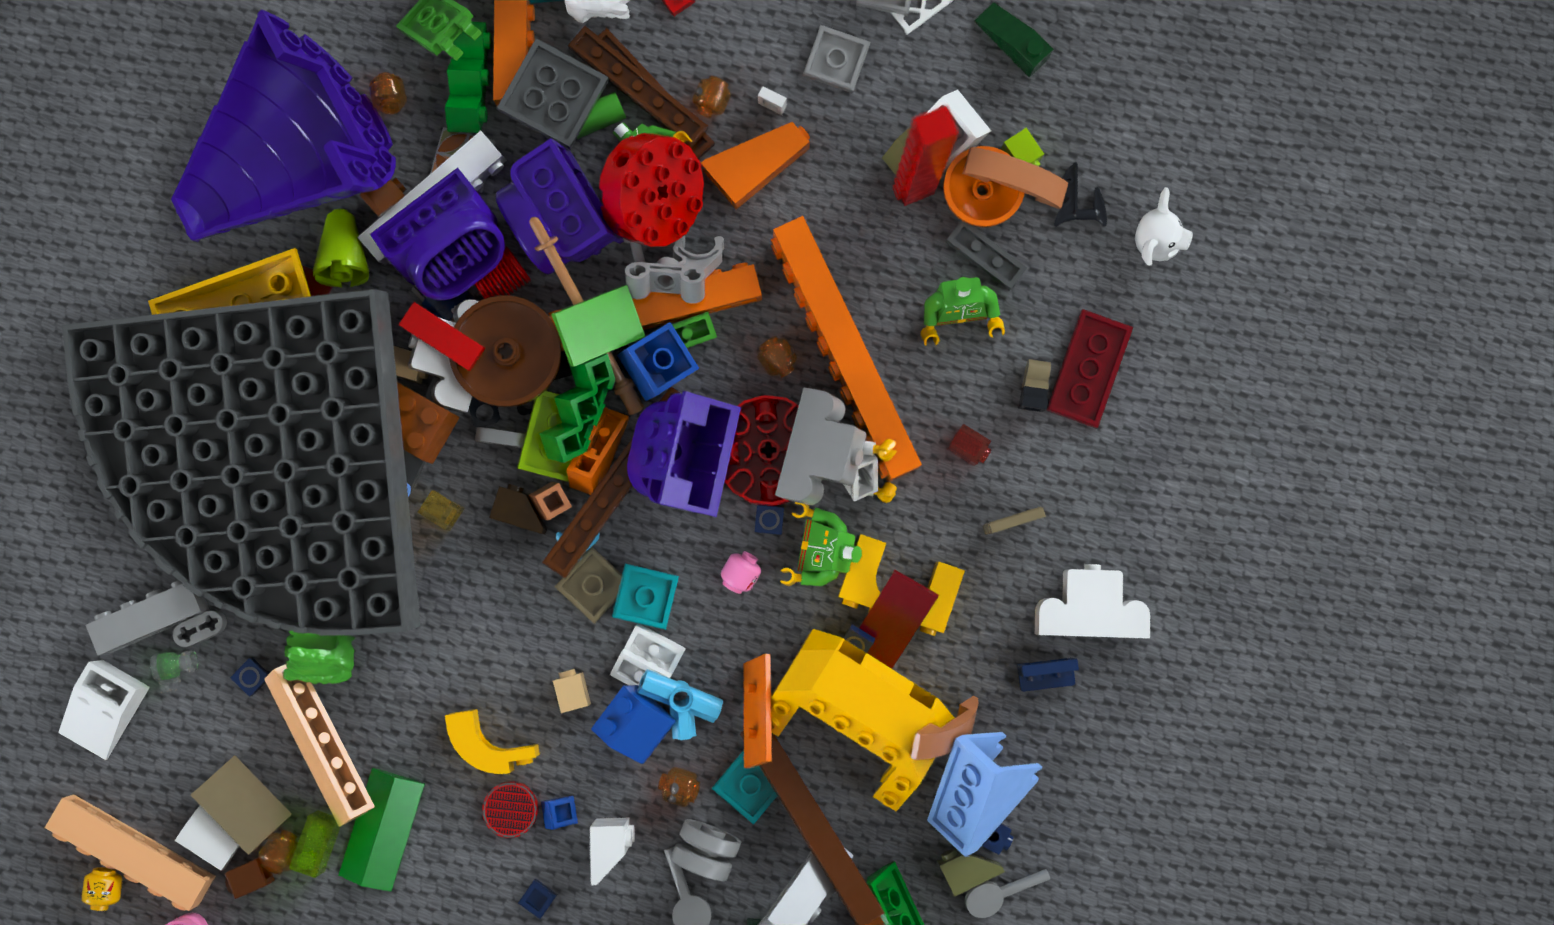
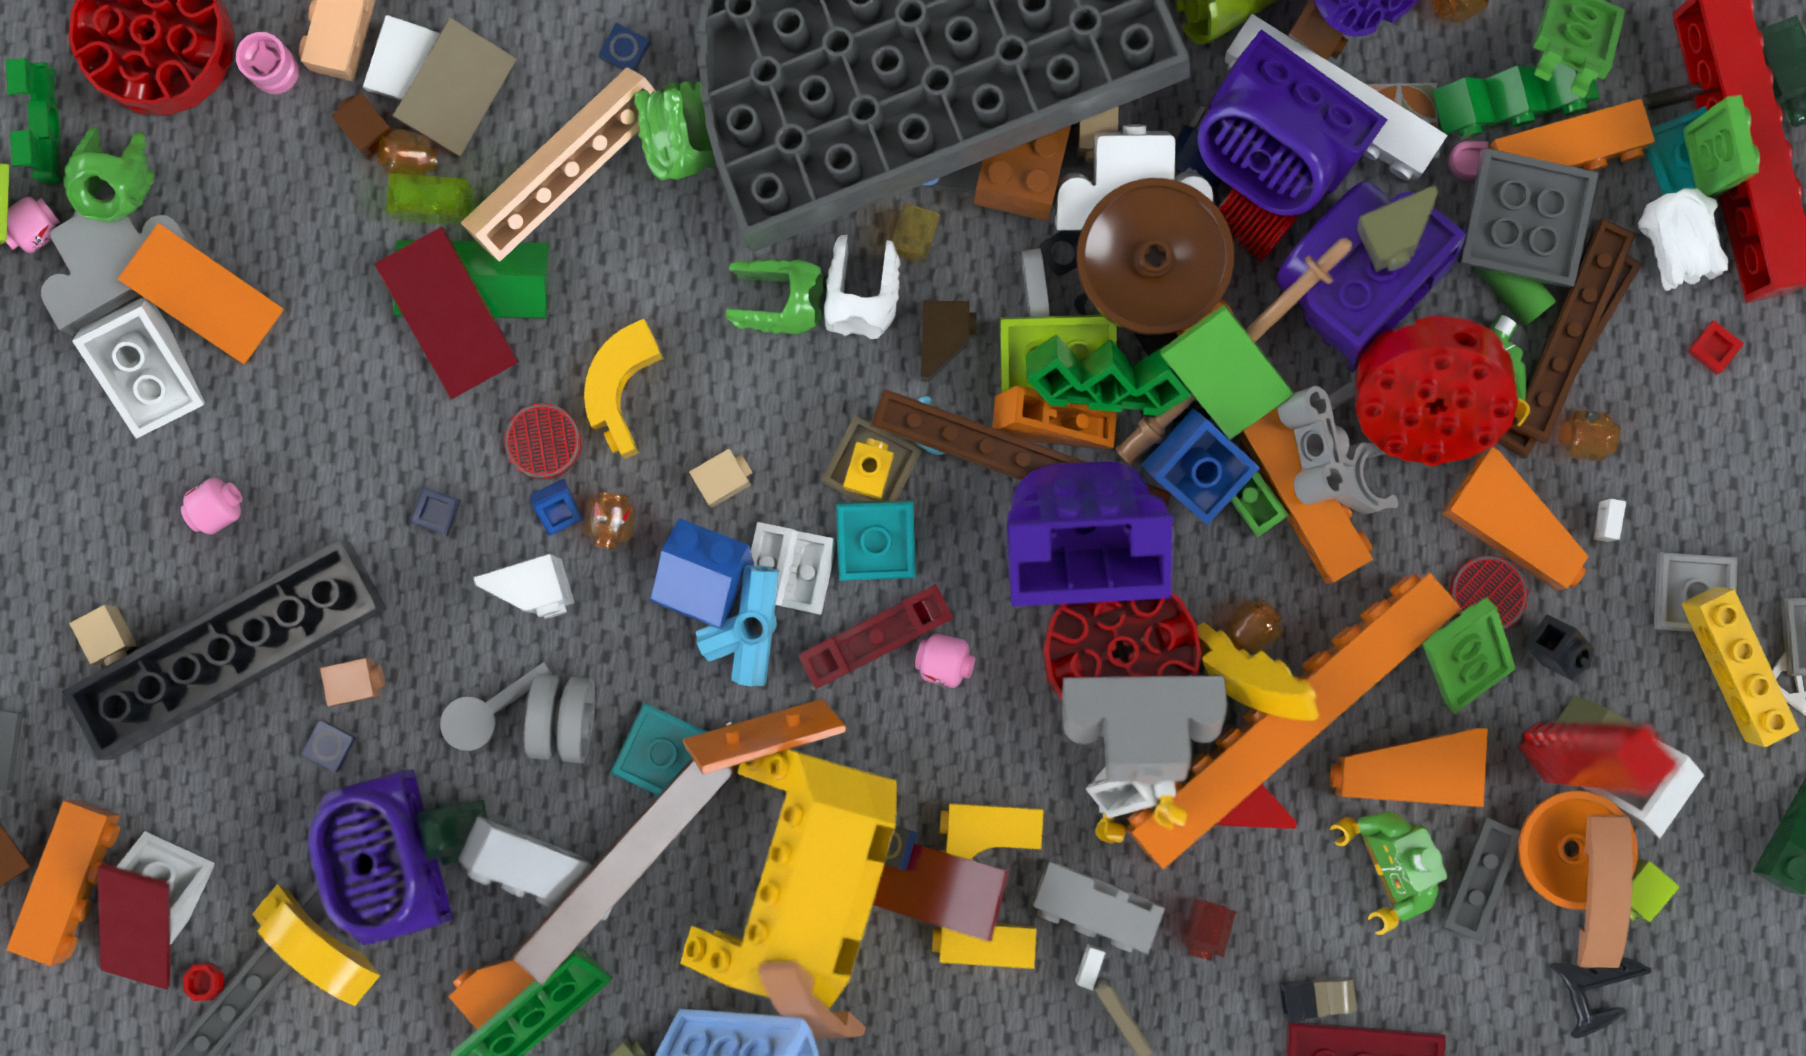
camera: 75 degrees right, 0 degrees up
red tile [399,302,485,371] -> none
nougat brick [528,482,572,520] -> none
clear orange head [658,767,701,807] -> none
dark blue tile [755,505,784,535] -> none
bright green torso [780,502,862,586] -> none
none -> dark red tile [374,227,519,399]
none -> clear orange head [582,492,636,550]
none -> bright green piece [726,258,824,335]
none -> dark red slope [798,584,954,690]
none -> white piece [824,235,901,339]
none -> yellow brick [843,438,894,501]
none -> light grey wedge [1031,860,1165,954]
none -> white tile [1075,943,1105,990]
none -> yellow slope [1197,622,1320,721]
none -> red slope [1215,784,1296,829]
none -> orange slope [1330,728,1488,807]
none -> olive slope [1357,186,1438,271]
none -> bright green plate [1423,597,1516,714]
none -> bright pink tile [1447,141,1488,181]
none -> tile [1449,555,1529,629]
none -> black brick [1525,614,1595,681]
none -> yellow brick [1681,586,1799,747]

